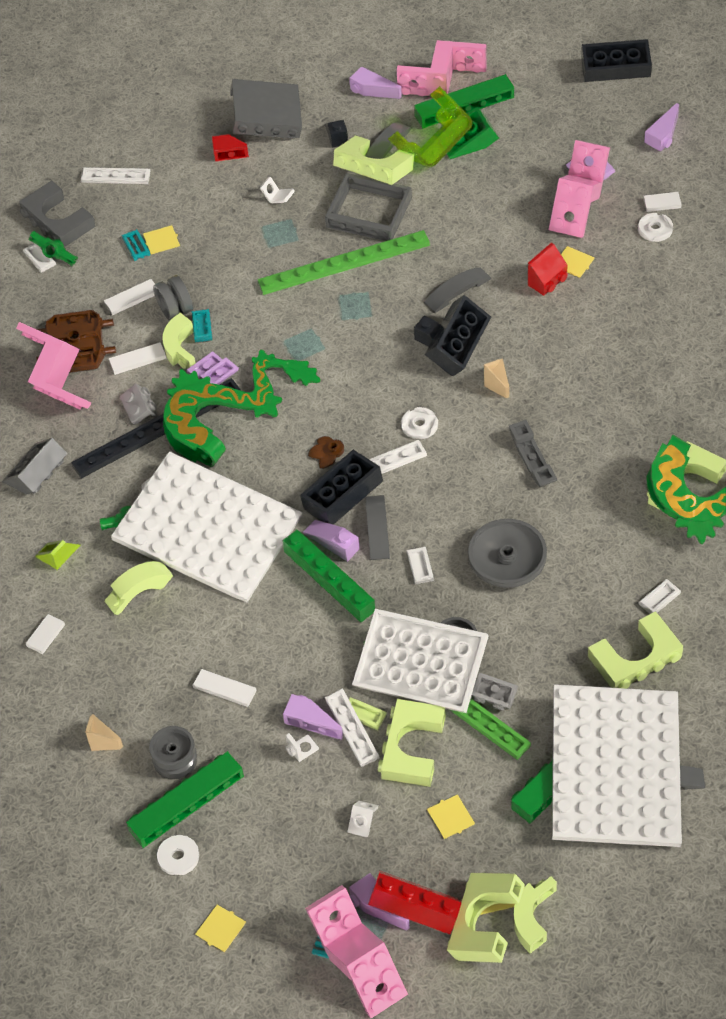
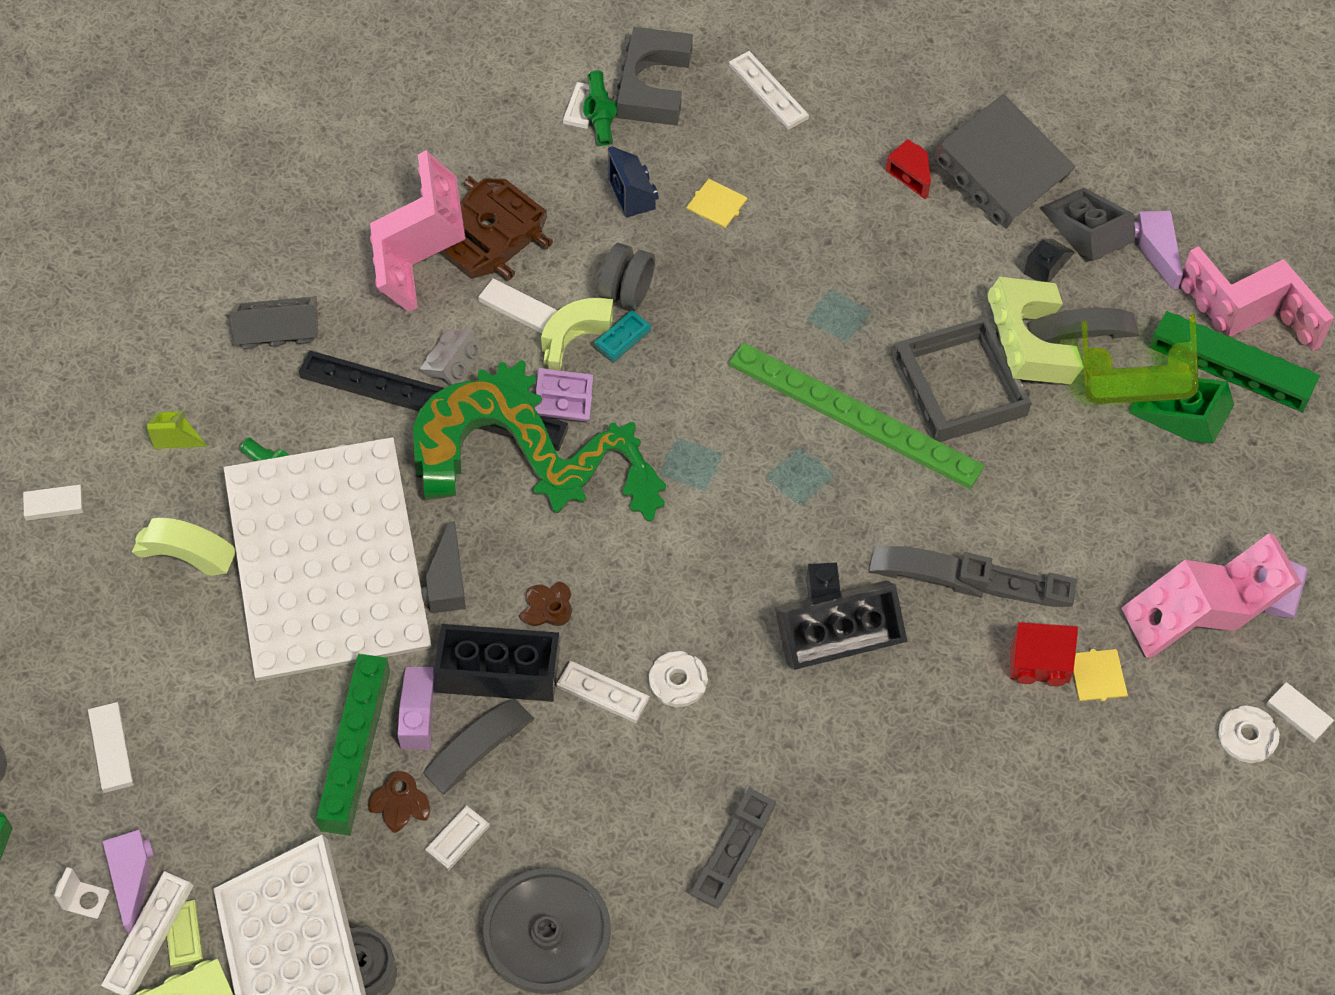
camera: 45 degrees right, 5 degrees up
white tile [104,279,155,315] -> none
teal tile [121,229,151,261] -> none
white bracket [260,177,295,203] -> none
tan slope [484,359,509,398] -> none
none -> reddish brown plate [369,772,430,833]
none -> dark grey slope [422,521,466,613]
none -> dark blue slope [608,146,659,218]
none -> dark grey slope [959,552,1077,607]
none -> dark grey slope [1042,188,1135,260]

